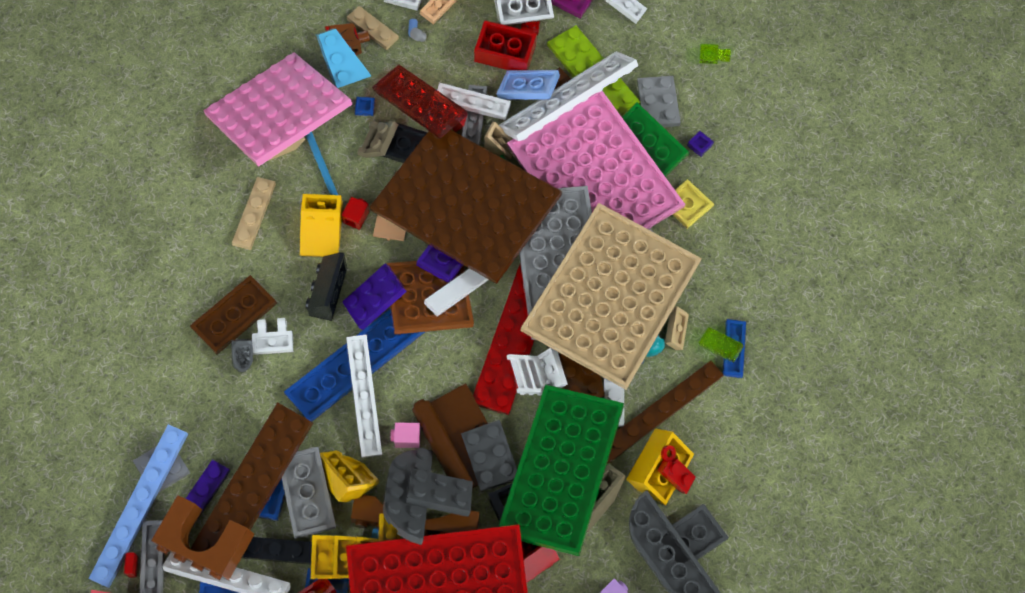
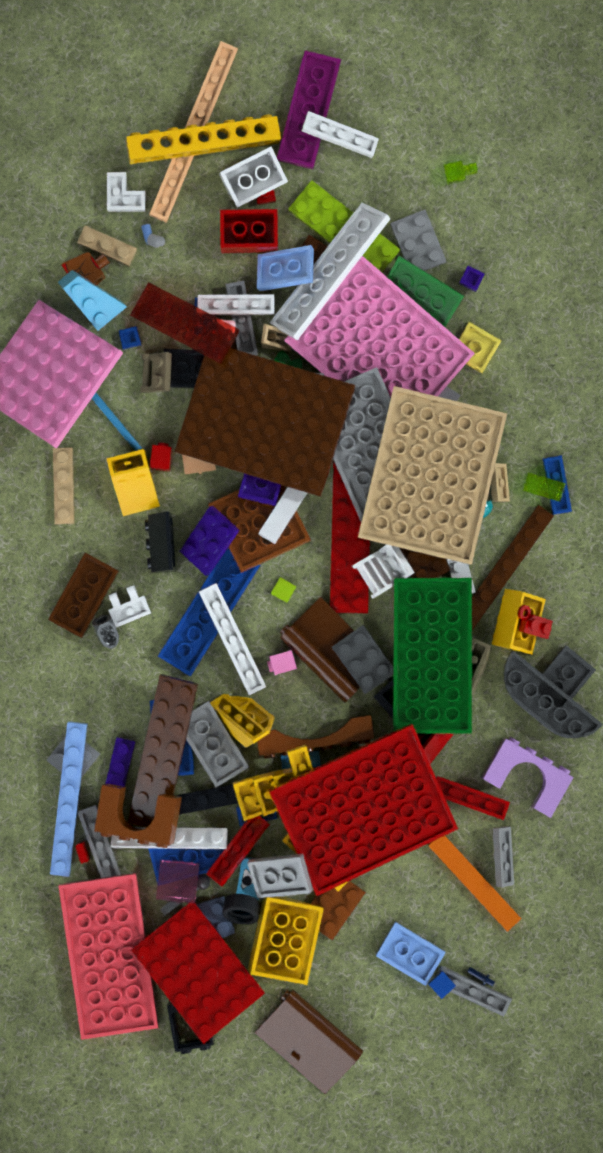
camera: 10 degrees left, 20 degrees up
dark grey plate [383,448,473,545] -> none
none -> lime tile [271,577,297,603]

